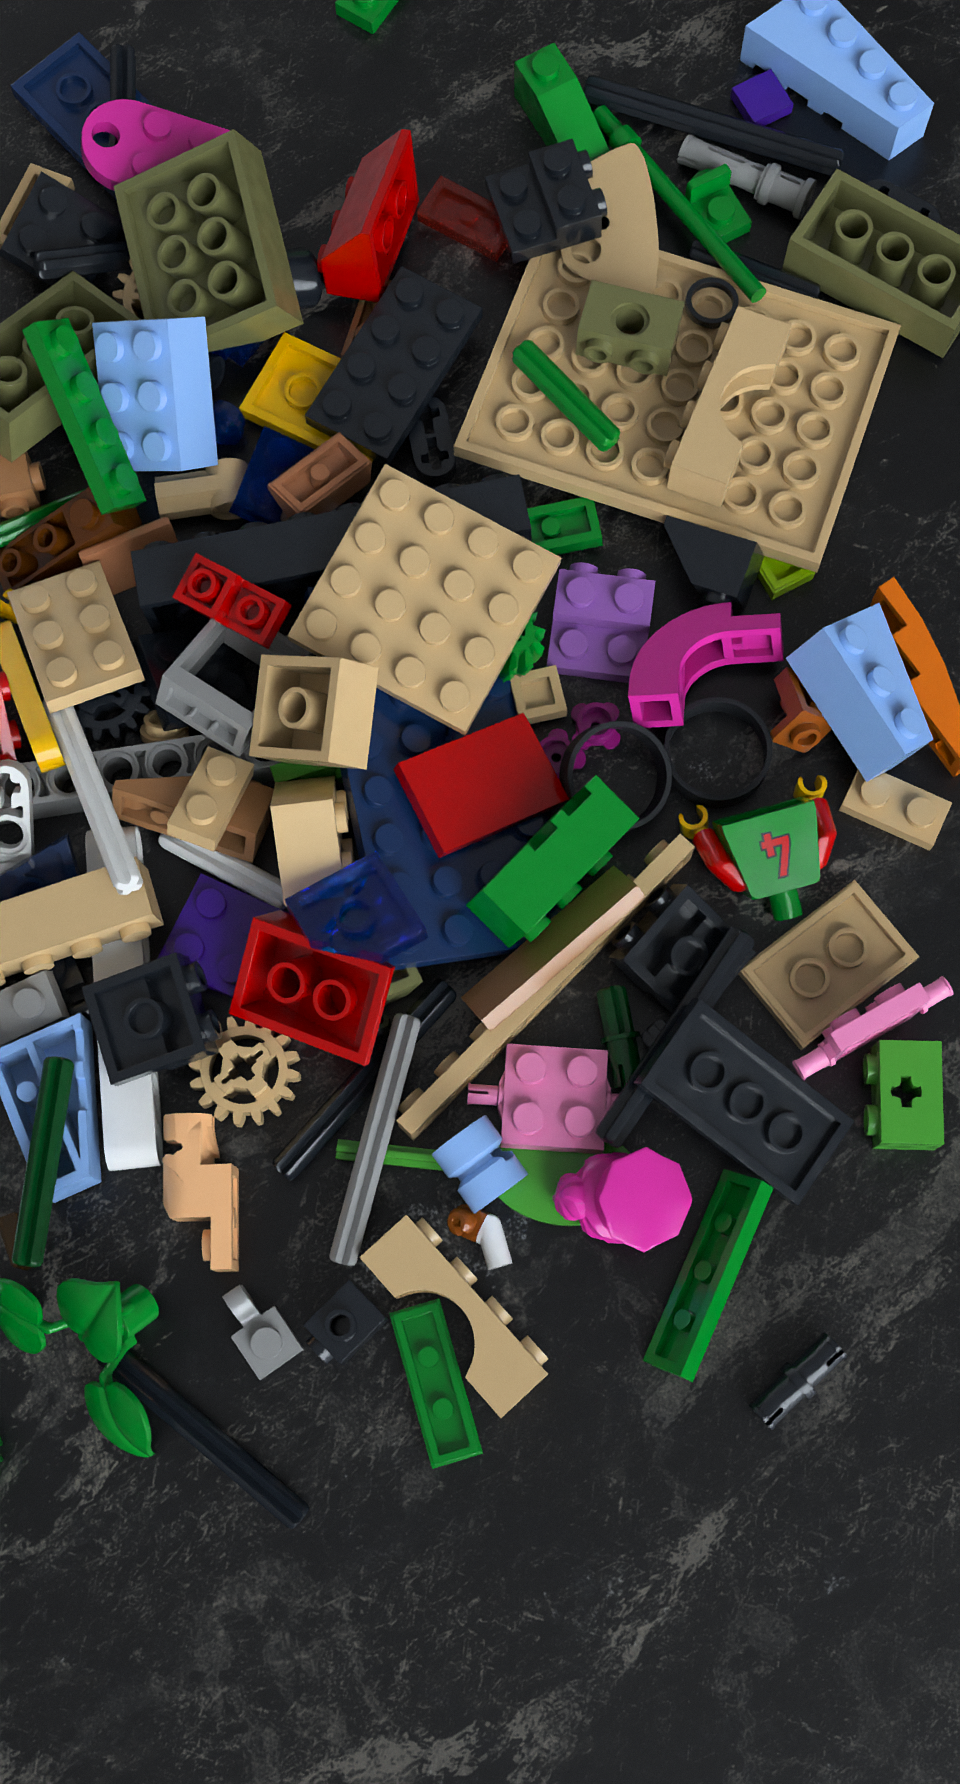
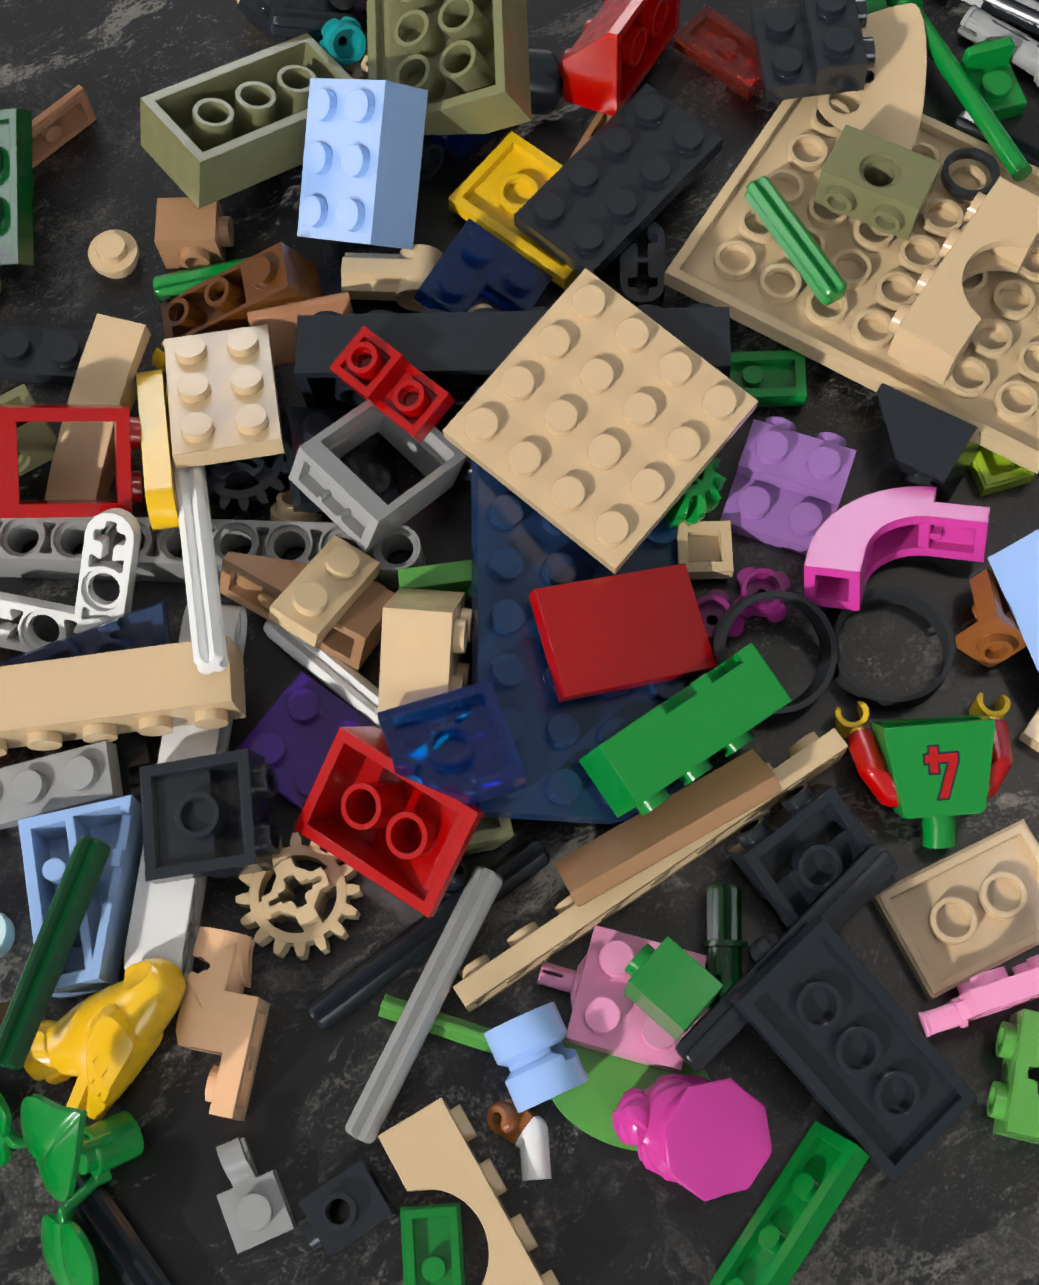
camera: 15 degrees right, 5 degrees down
green plate [22,318,147,515] -> none
clear blue plate [213,400,246,445] -> none
tan brick [249,654,379,770] -> none
nougat slope [268,432,372,518] -> none
none -> yellow animal [24,958,186,1122]
none -> teal plate [319,16,366,67]
none -> green brick [624,936,723,1042]

